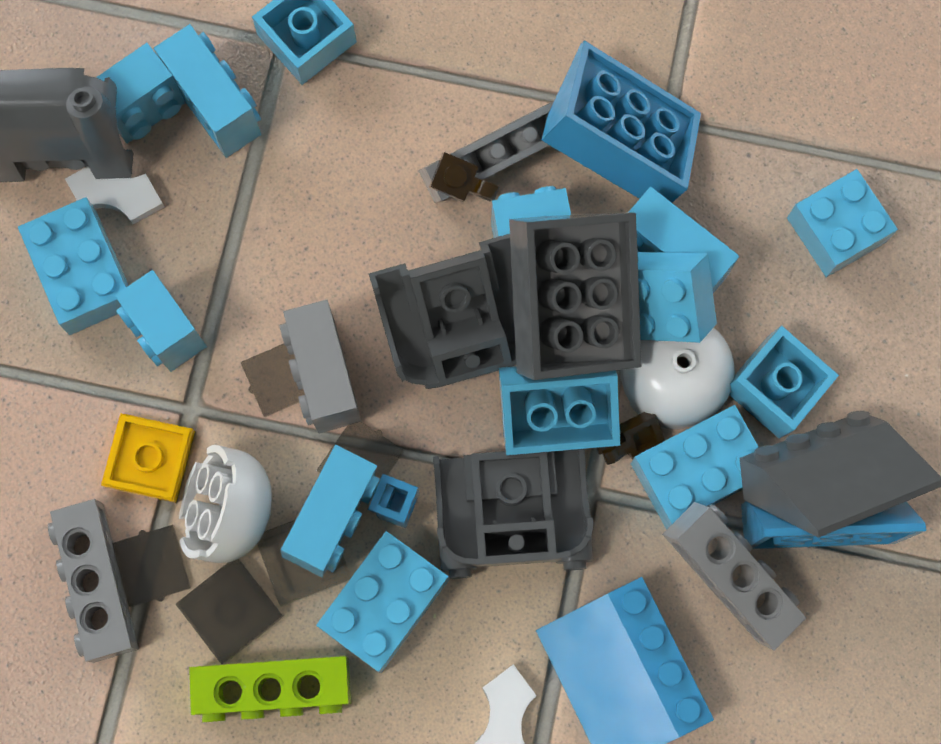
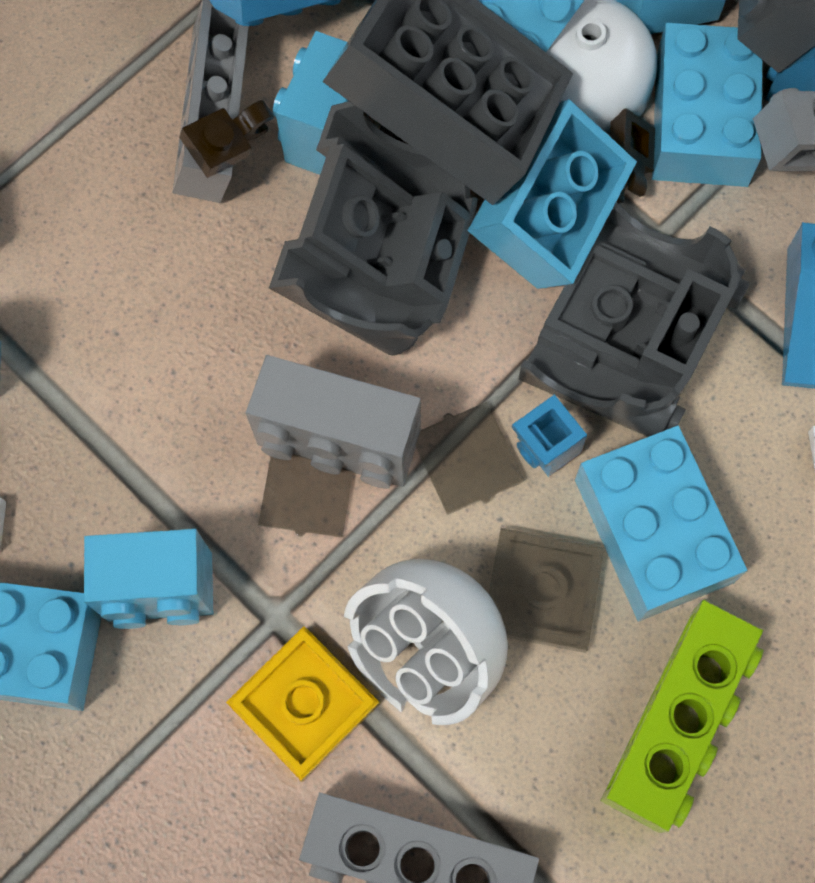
camera: 55 degrees left, 5 degrees down
clear smoke piece [112,525,191,607] -> none
clear smoke tile [176,559,284,665] -> none
medium azure brick [281,444,380,578] -> none

